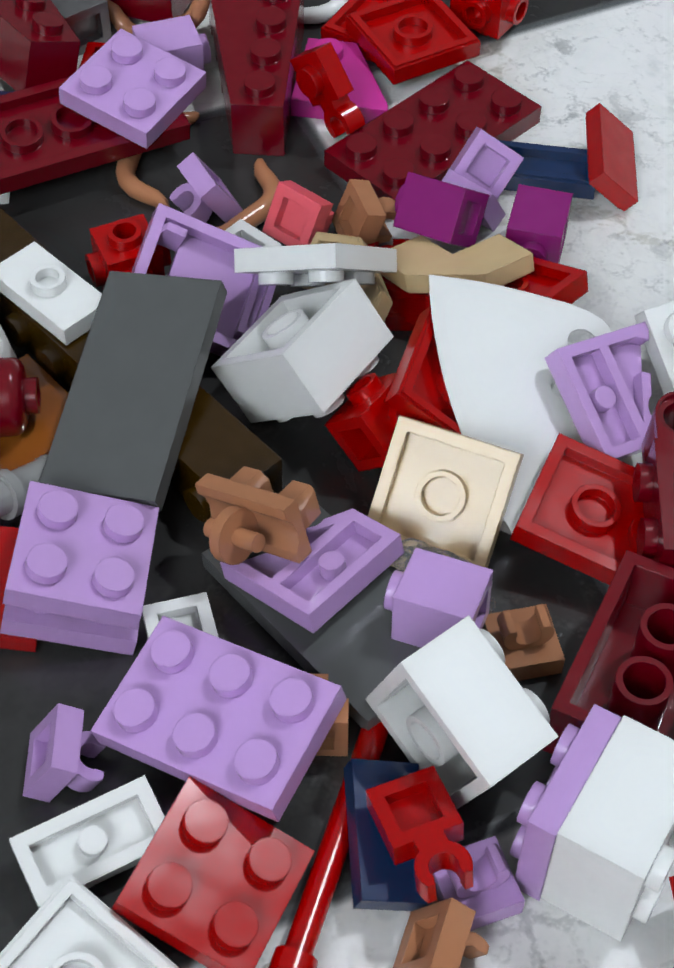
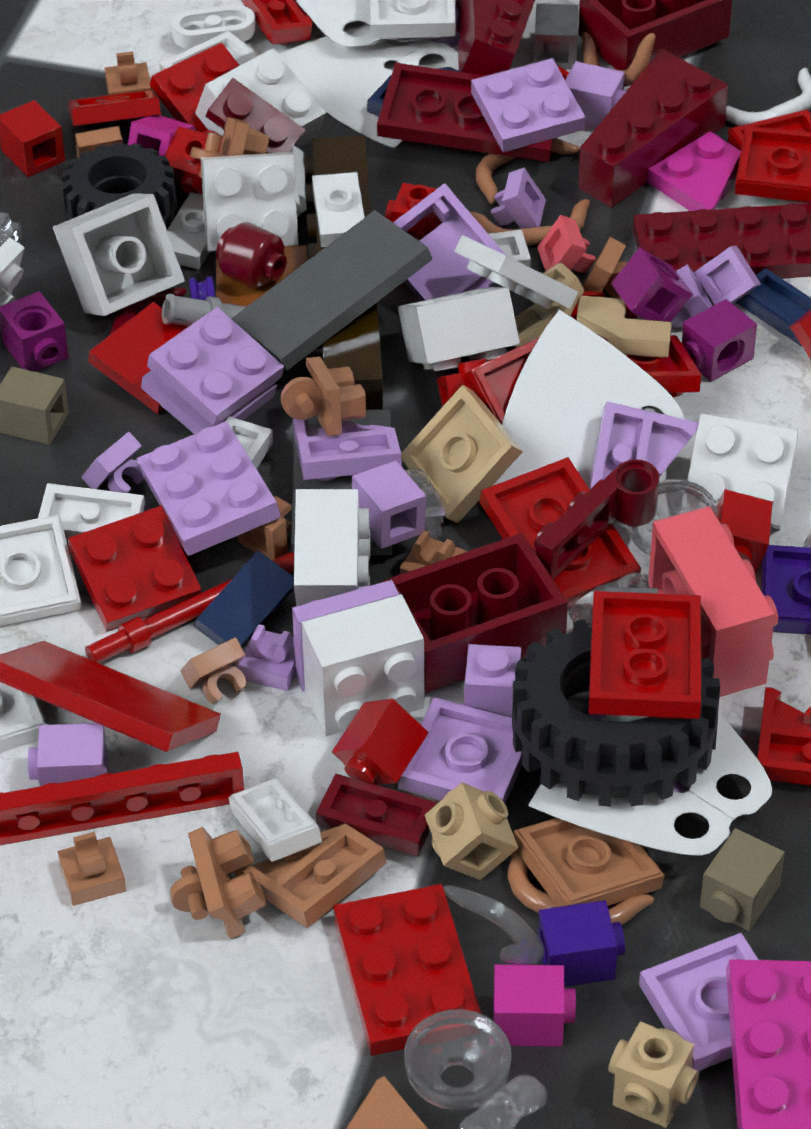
camera: 40 degrees right, 5 degrees down
red plate [290,42,365,138] -> none
red plate [365,765,474,904] -> none

